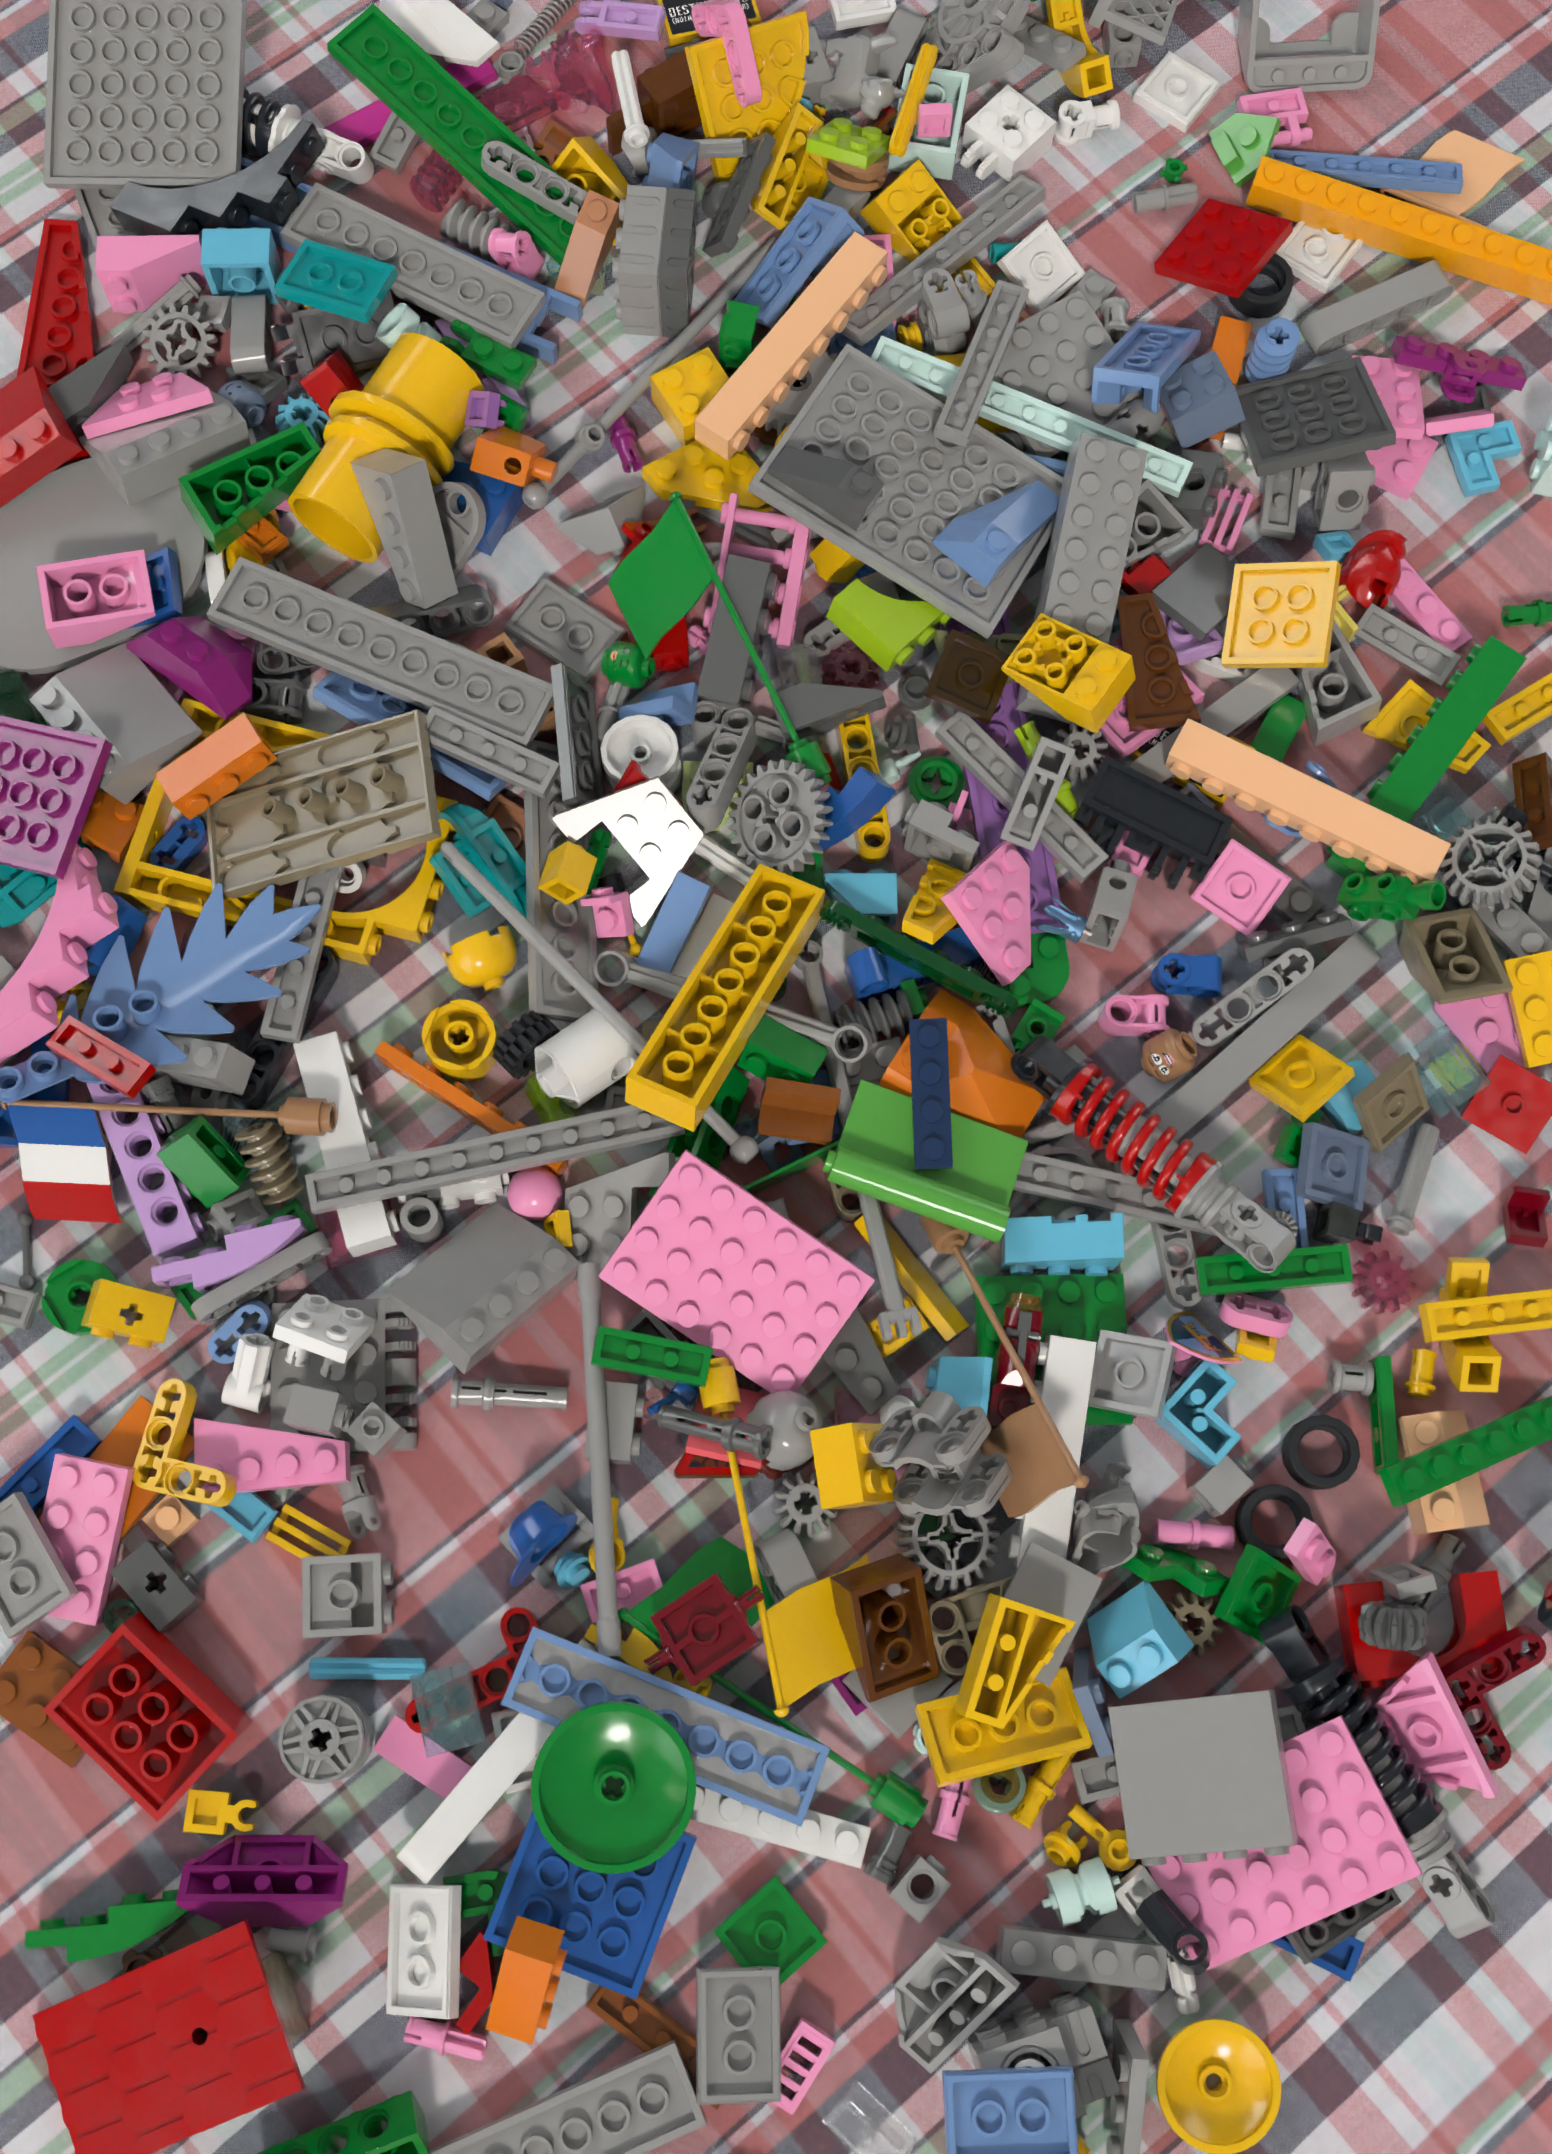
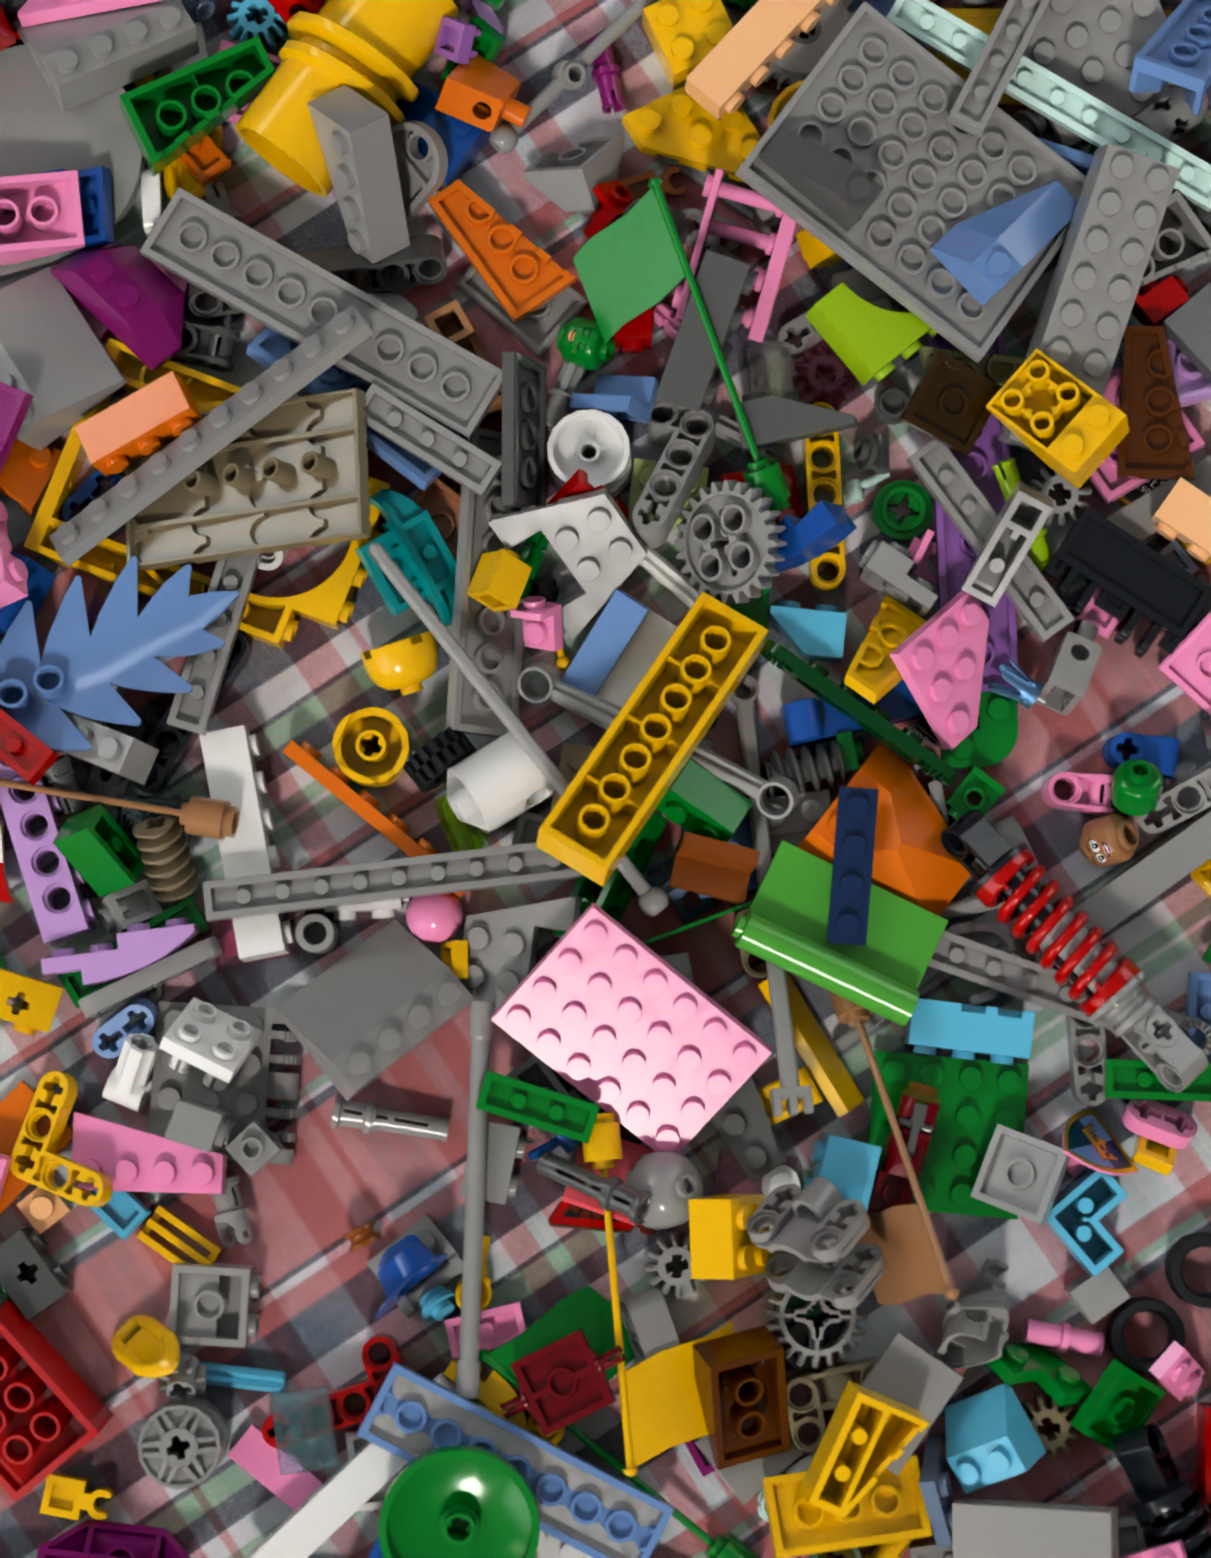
camera: 10 degrees right, 10 degrees up
white brick [1008,1335,1097,1568] -> none
none -> light grey plate [49,304,375,566]
none -> yellow piece [111,1315,181,1378]
none -> light grey gear [159,1353,207,1403]
none -> dark orange bush [342,1219,382,1252]
none -> orange wing [428,179,576,324]
none -> green head [1110,759,1164,816]

